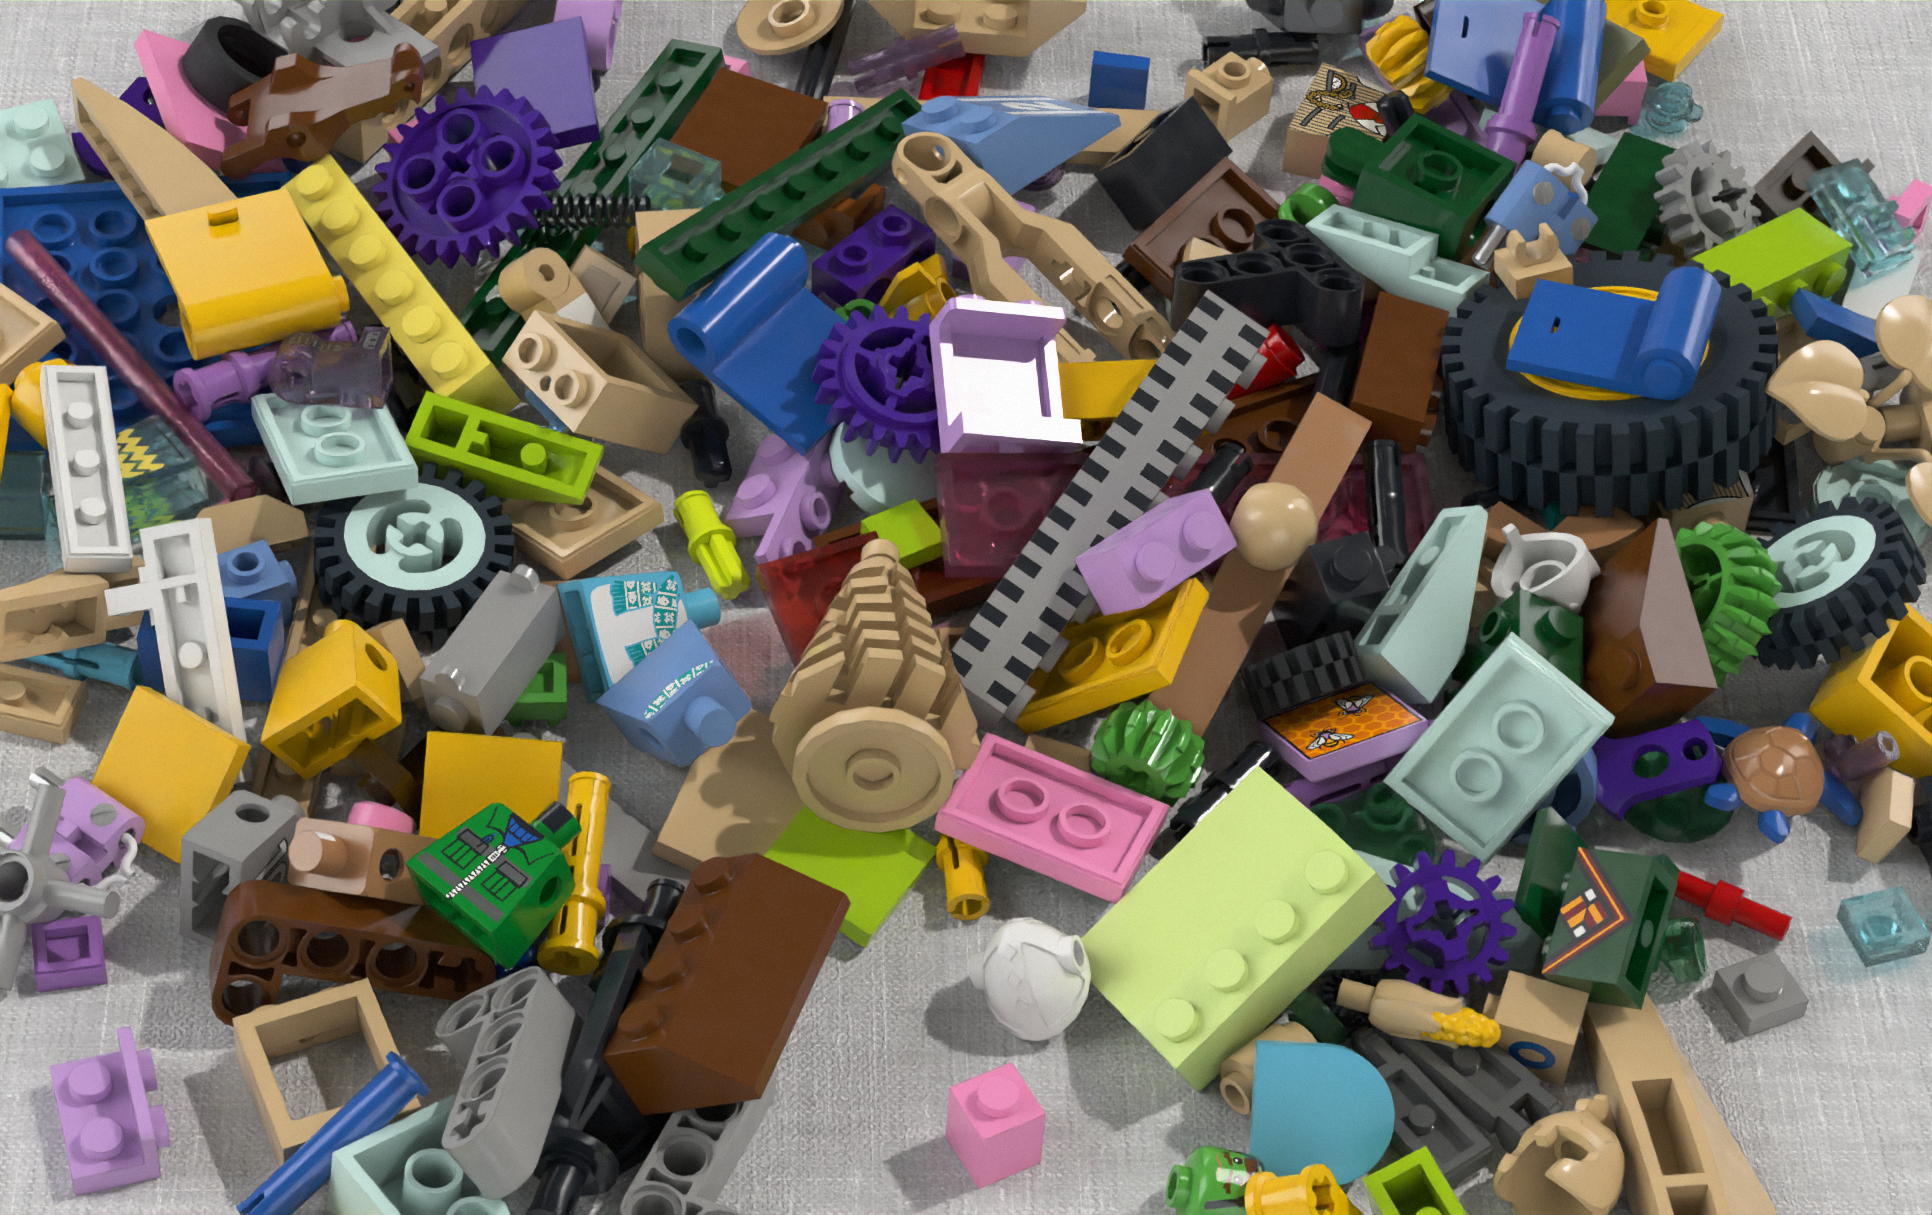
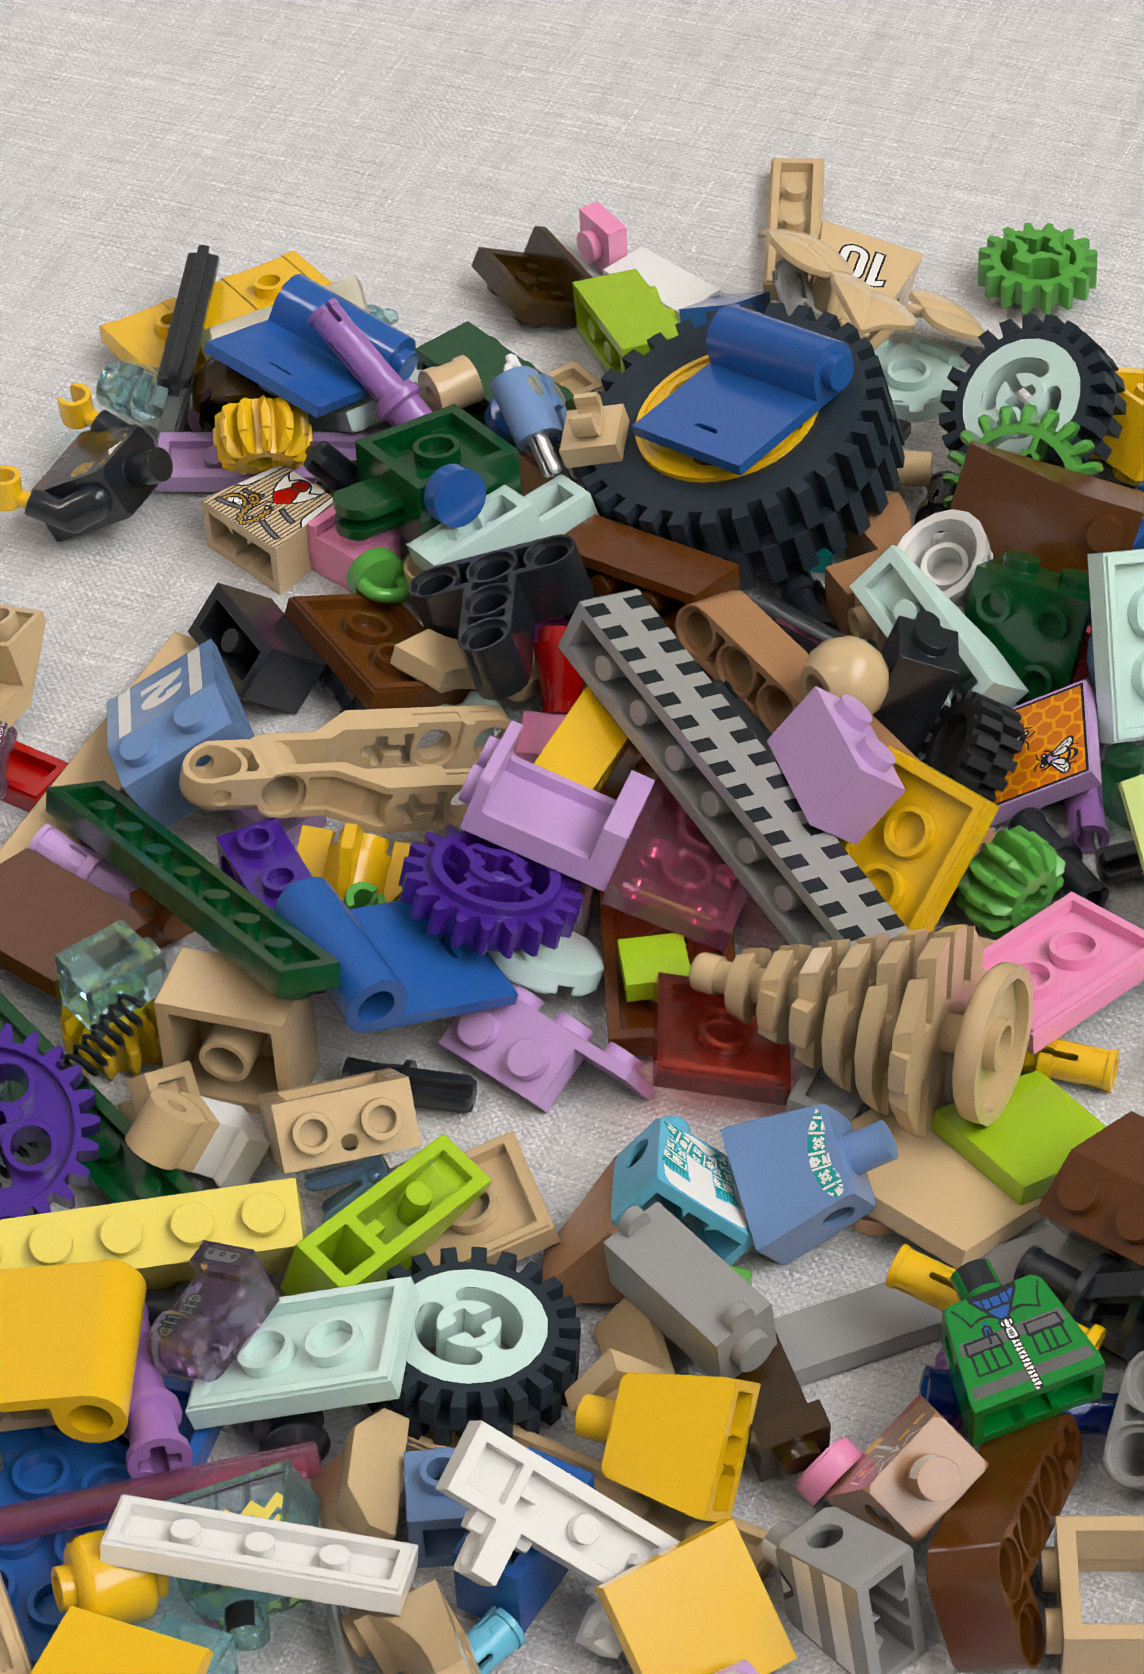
camera: 60 degrees left, 5 degrees down
yellow tile [419,731,564,839] -> none
neon yellow axle [672,490,750,600] -> none
blue tile [1088,51,1150,110] -> none
tan brick [1184,51,1274,142] -> none
black pin [1201,28,1319,70] -> none
light grey gear [1654,141,1761,260] -> none
clear light blue plate [1805,158,1916,278] -> none
none -> blue tile [424,464,486,527]

